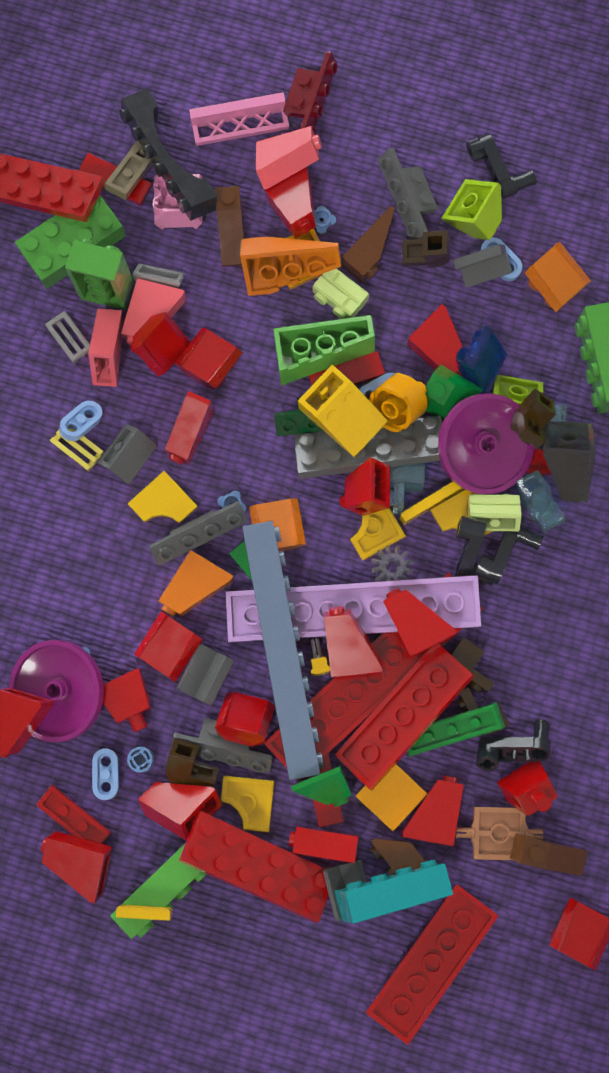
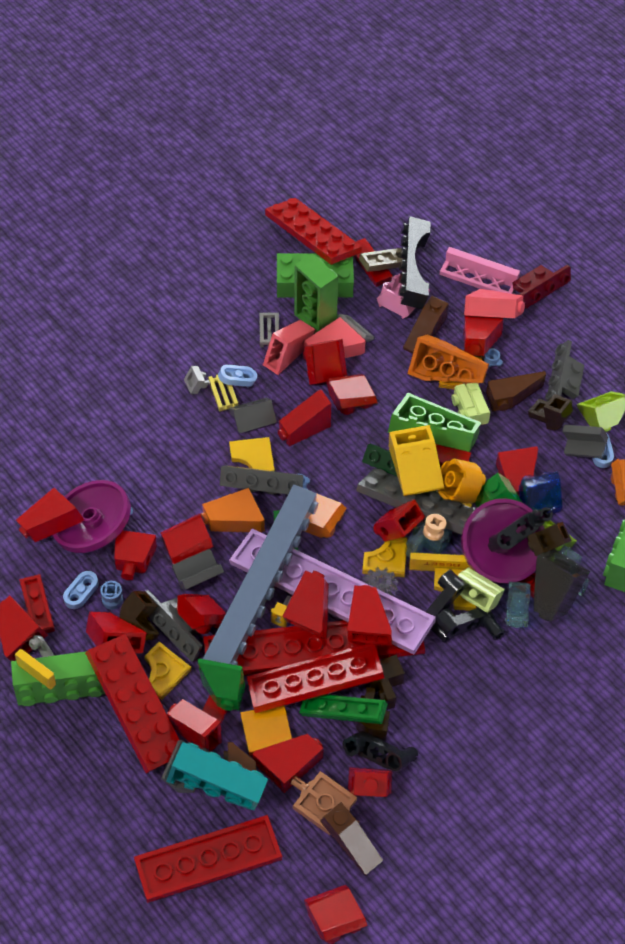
camera: 30 degrees right, 25 degrees down
none -> light grey arm [29,635,54,657]
none -> light grey tile [184,366,210,394]
none -> light nougat wheel [423,514,447,541]
none -> black beam [488,507,553,554]

